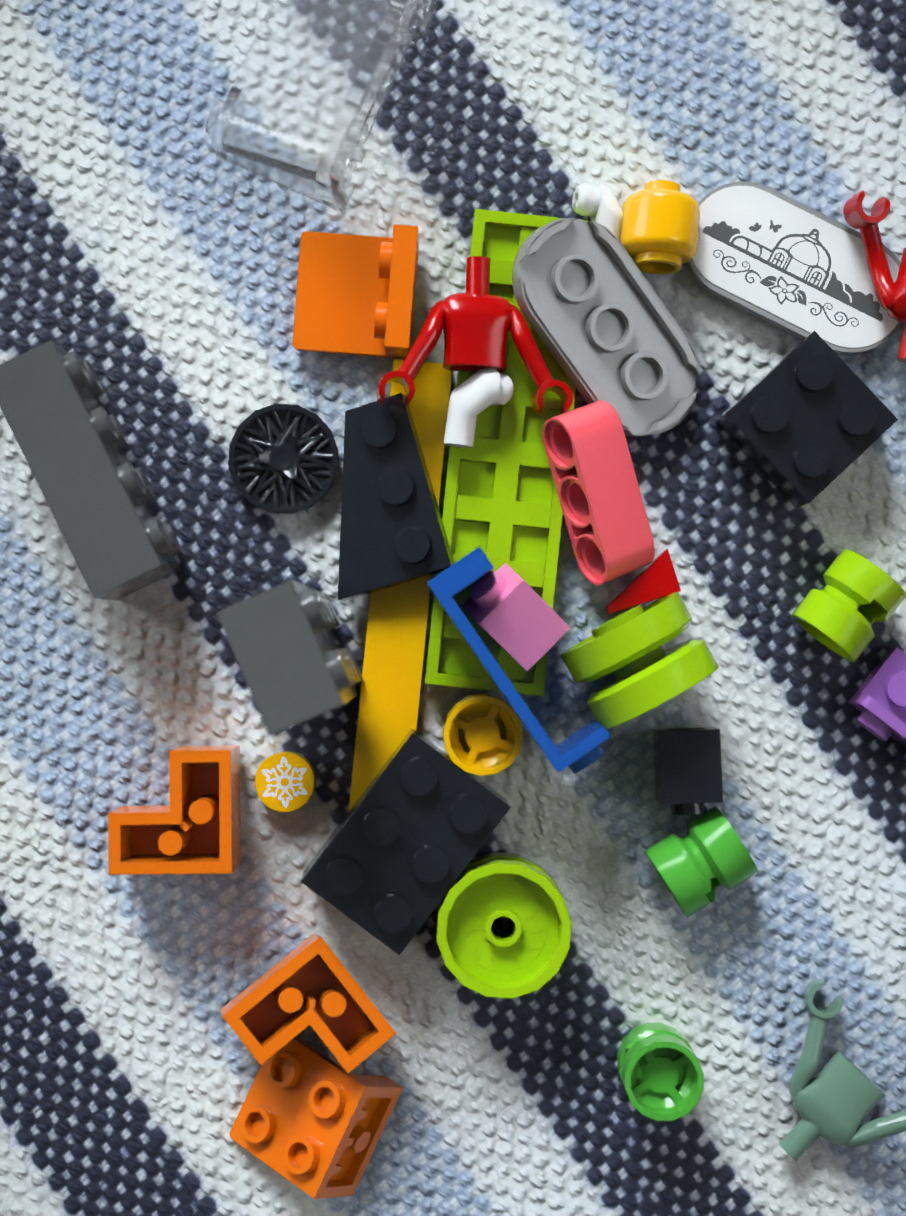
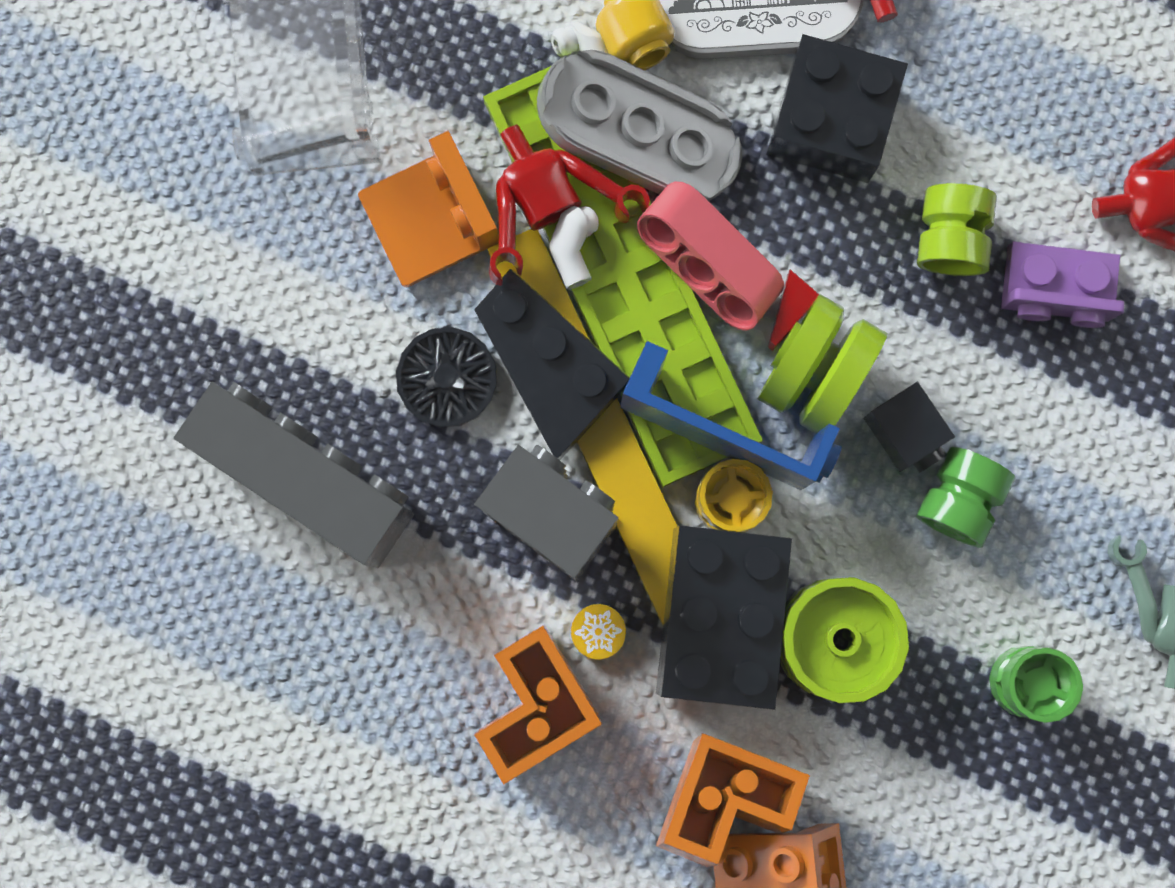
camera: 25 degrees left, 5 degrees down
bright pink brick [462,563,571,671] -> none

